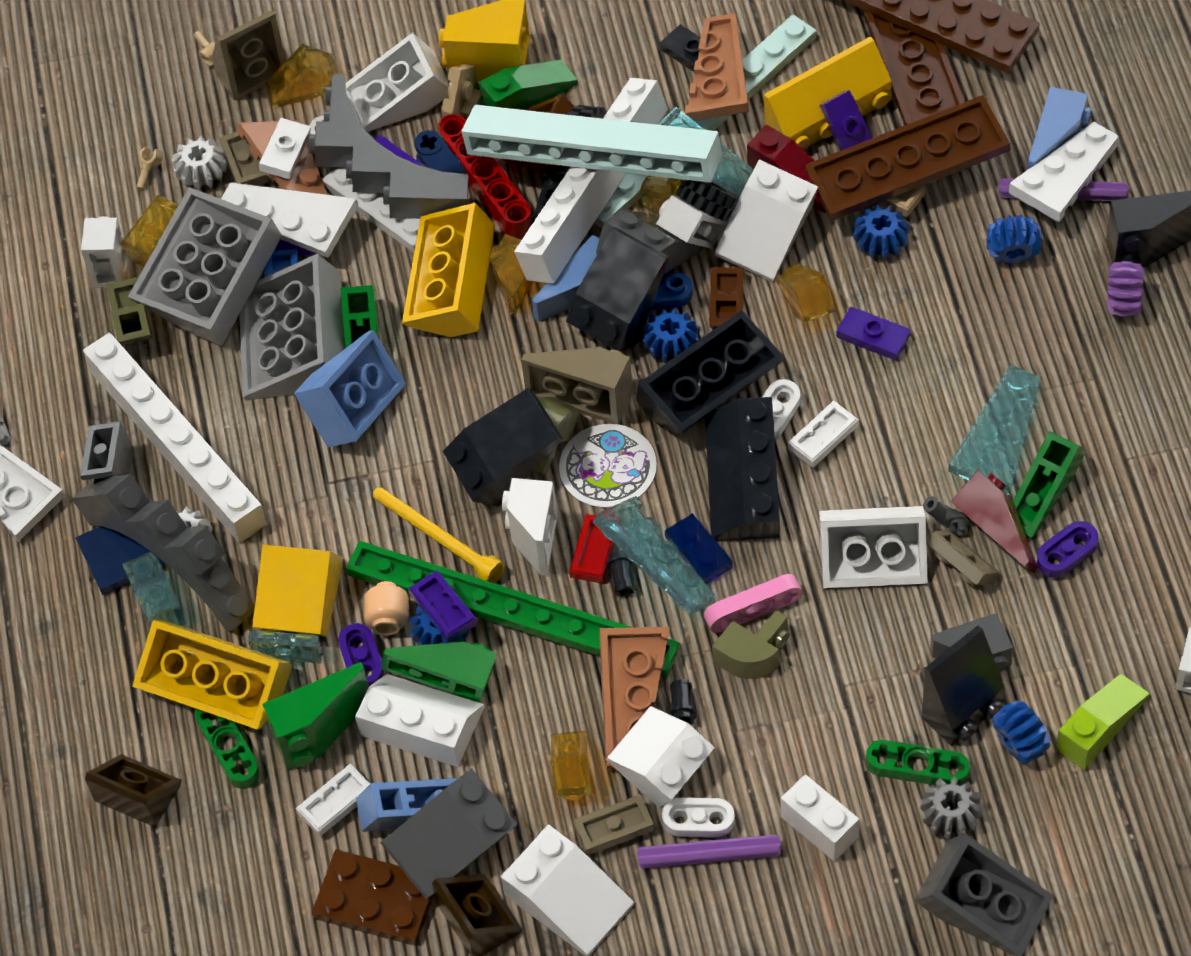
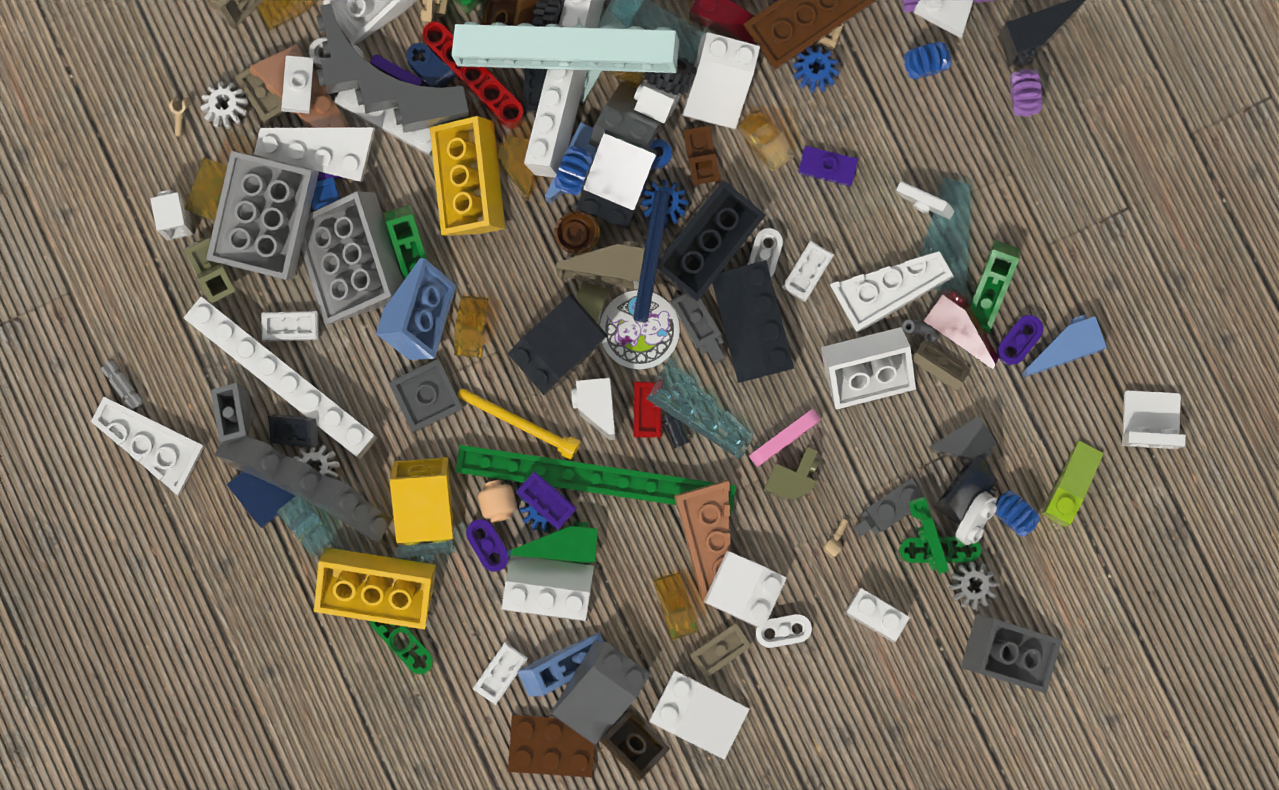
camera: 20 degrees left, 25 degrees up
dark brown slope [85,754,182,828] -> none
green slope [262,662,369,770] -> none
medium lavender axle [637,835,781,869] -> none
clear blue plate [664,513,733,586] -> none
black pin [669,679,697,725] -> none
none -> white plate [261,311,319,342]
none -> black plate [268,414,318,448]
none -> dark grey plate [388,358,463,433]
none -> clear yellow slope [454,296,489,358]
none -> blue gear [554,146,594,196]
none -> reddish brown hair [554,211,599,255]
none -> dark blue axle [633,191,669,323]
none -> dark grey hinge [670,293,725,364]
none -> tan hand [823,519,848,559]
none -> white wing [830,252,954,332]
none -> dark grey hinge [853,478,927,537]
none -> white plate [896,182,955,220]
none -> green hinge [909,497,949,575]
none -> white plate [956,492,997,545]
none -> medium blue slope [1022,315,1107,378]

